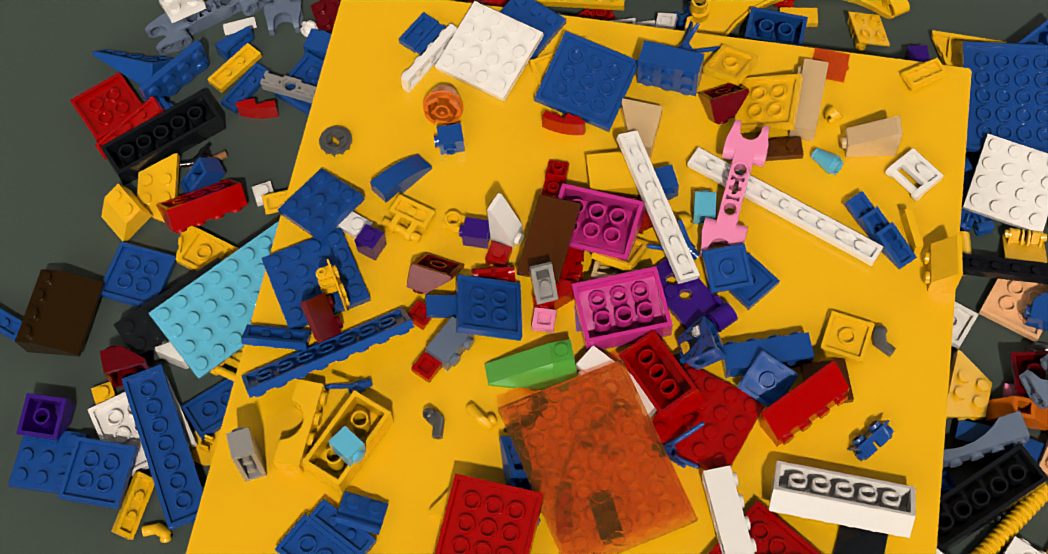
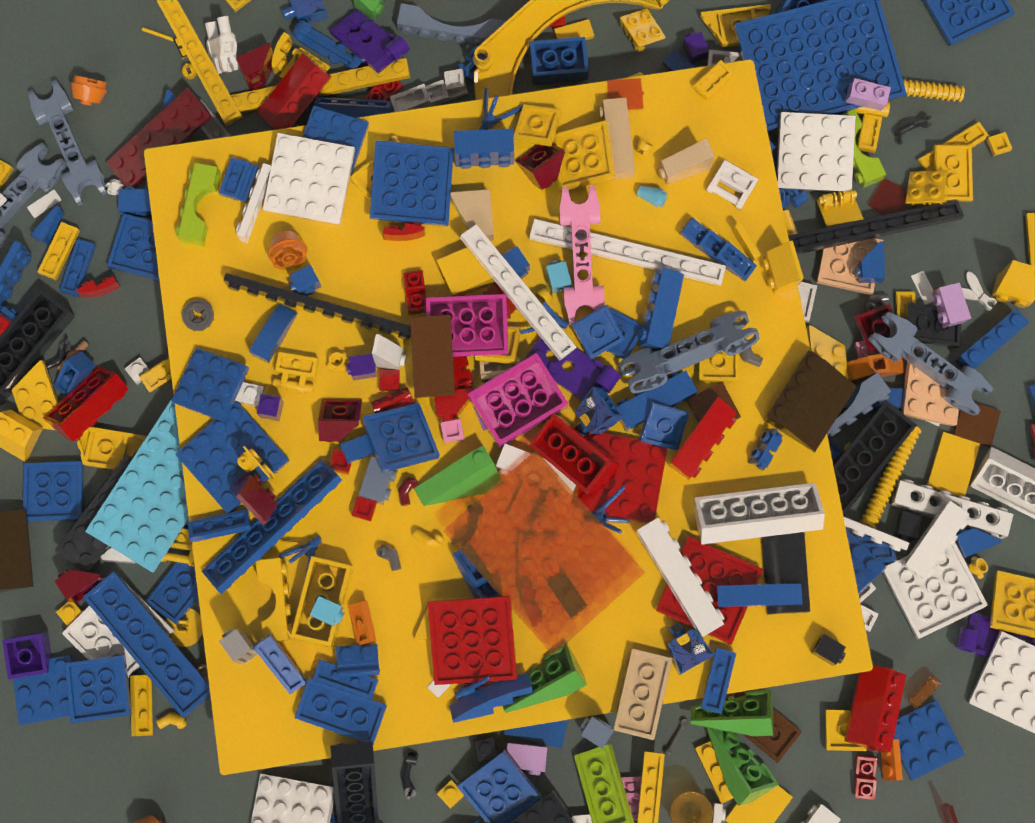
camera: 25 degrees left, 15 degrees up
light grey piece [260,71,317,103] -> none
light grey slope [529,262,558,305] -> none
reddish brown plate [766,137,804,161] -> none
none -> lime arch [176,163,221,247]
none -> black plate [223,273,411,340]
none -> plate [253,633,307,694]
none -> orange plate [348,601,376,645]
none -> dark red arm [398,477,418,506]
none -> sand blue piece [619,311,760,393]
none -> blue brick [639,267,684,351]
none -> dark brown slope [764,350,857,453]

